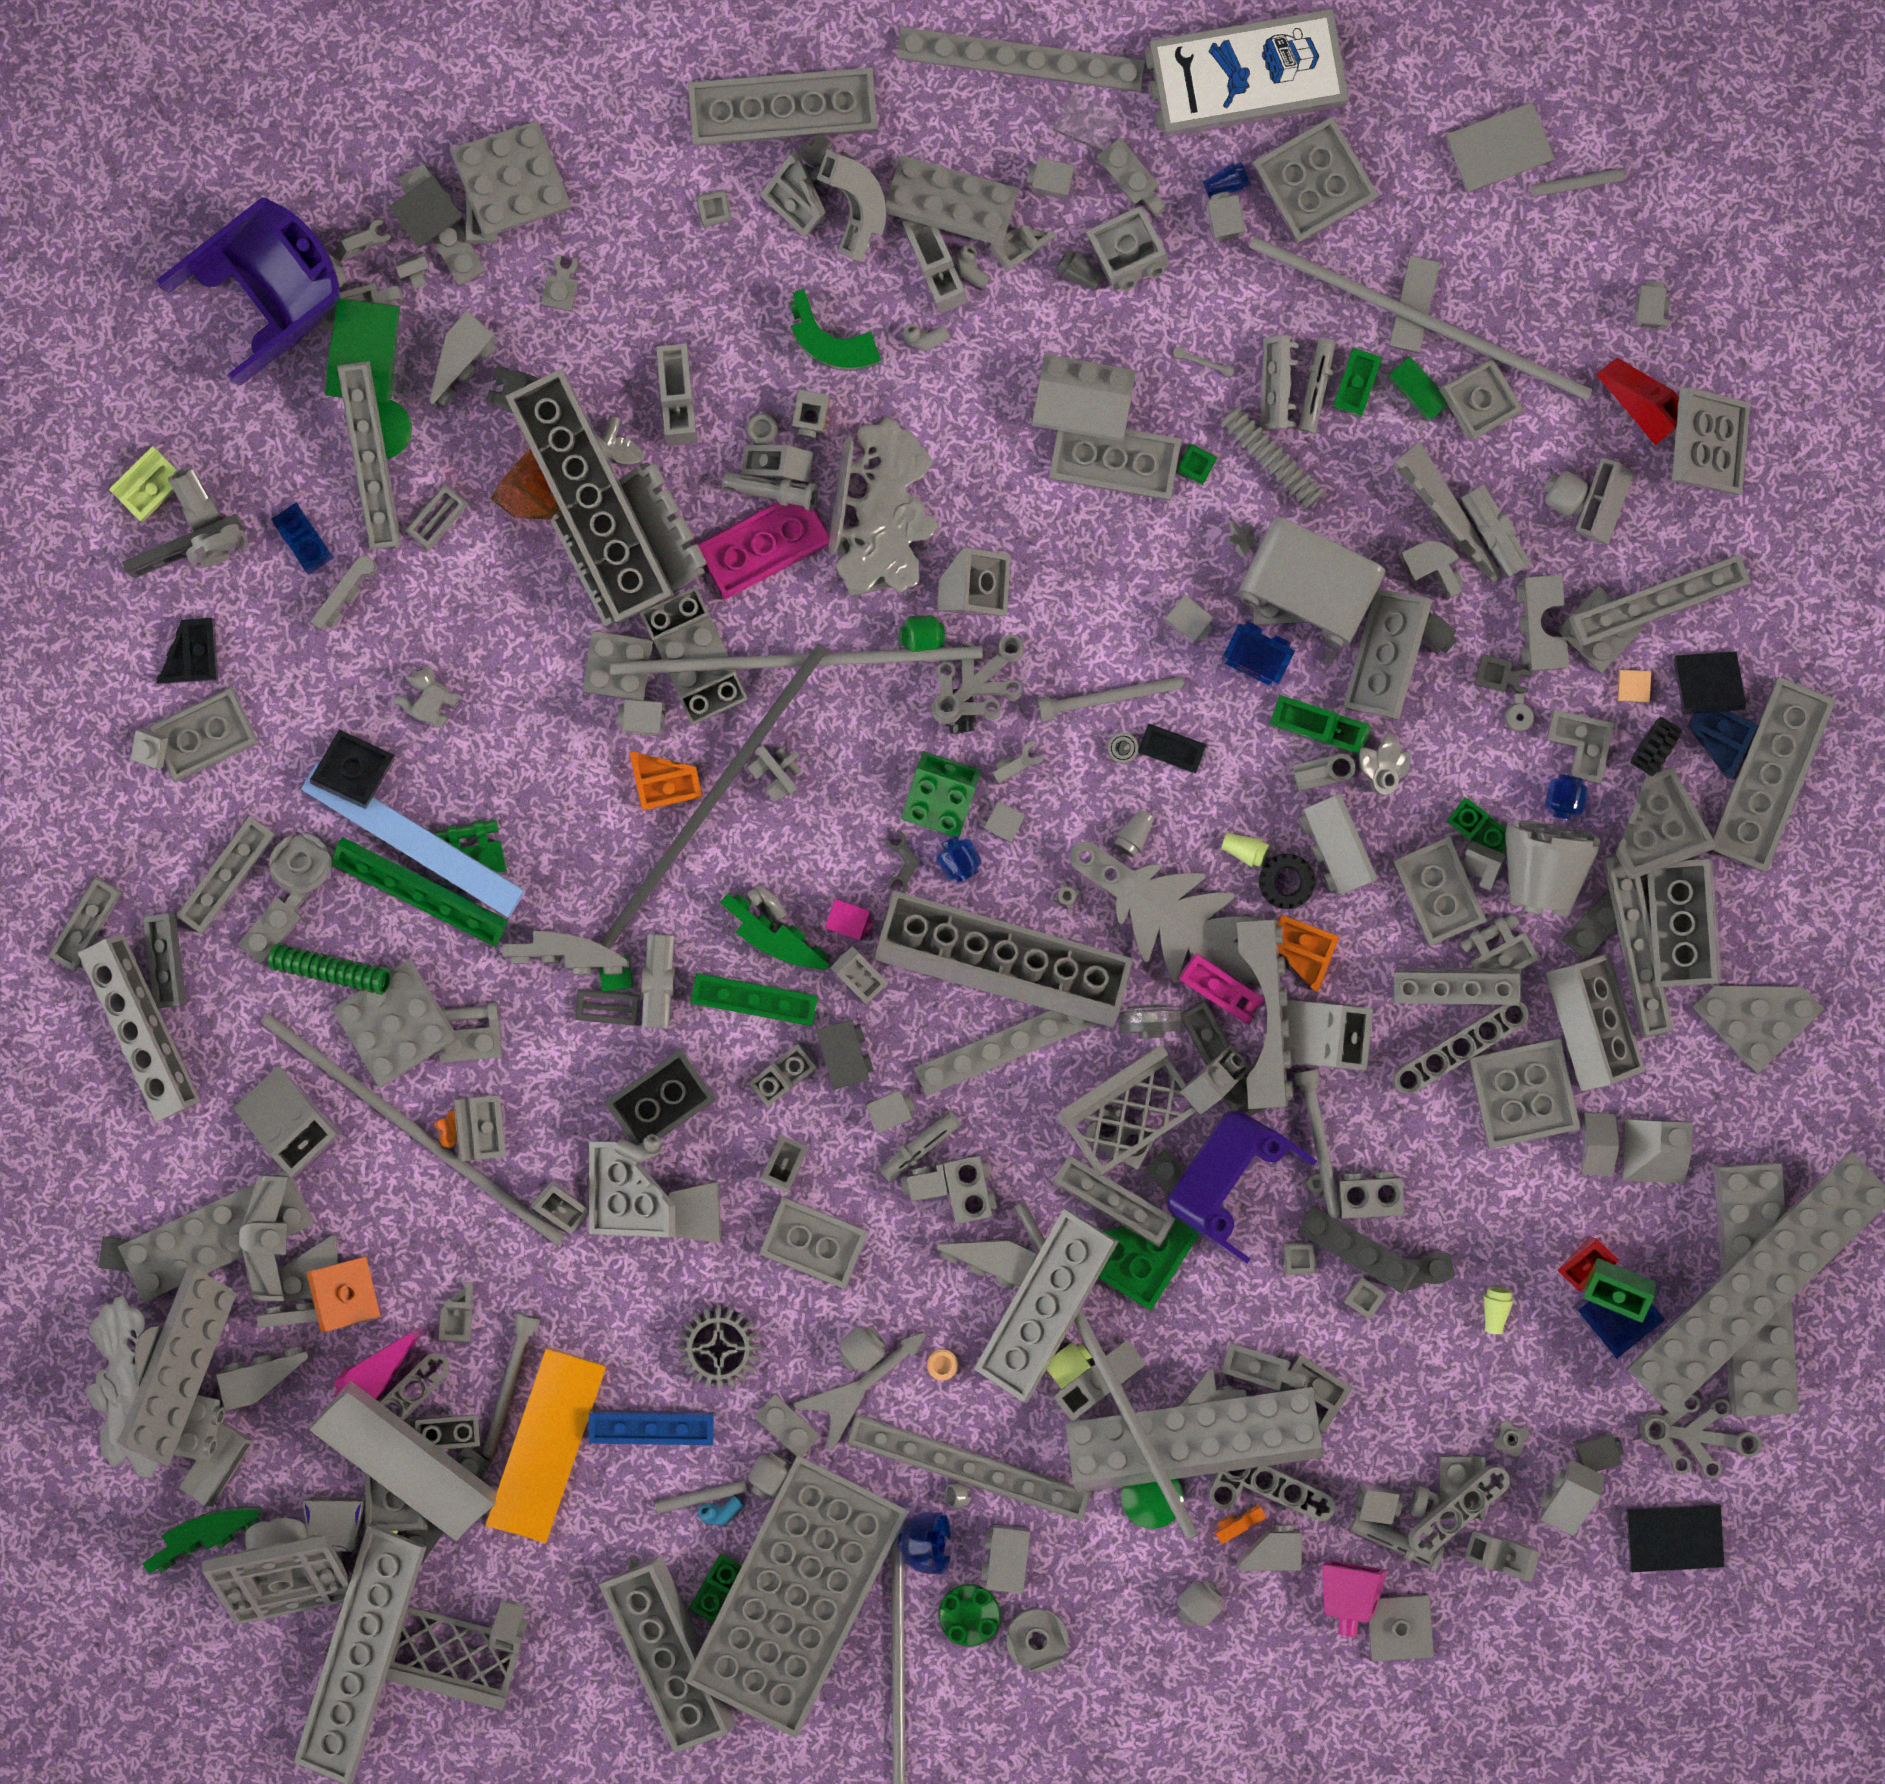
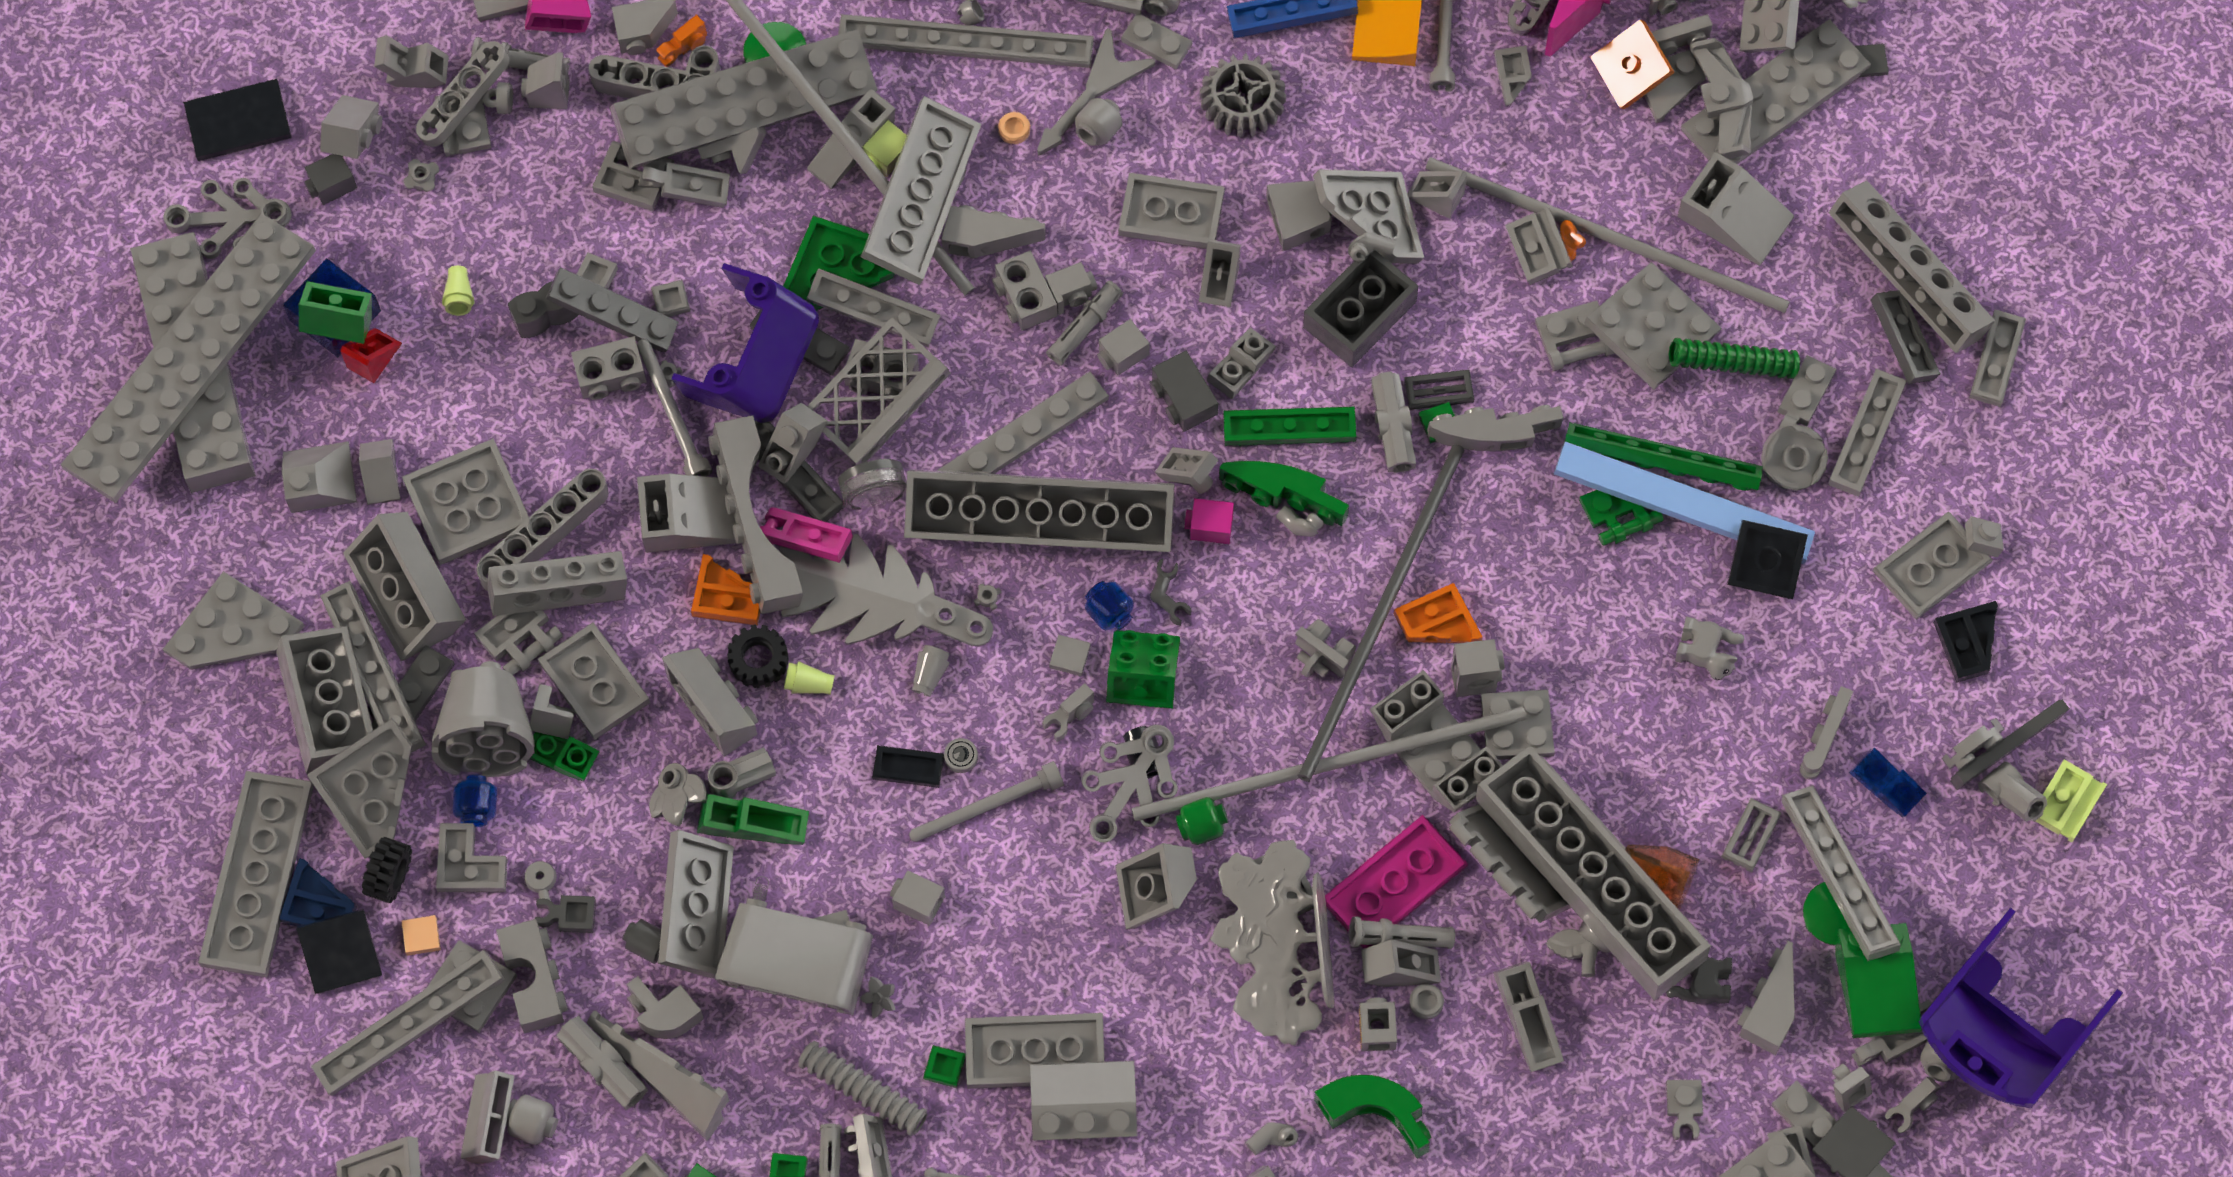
camera: 170 degrees right, 20 degrees down
clear blue brick [1219,621,1295,688] -> none

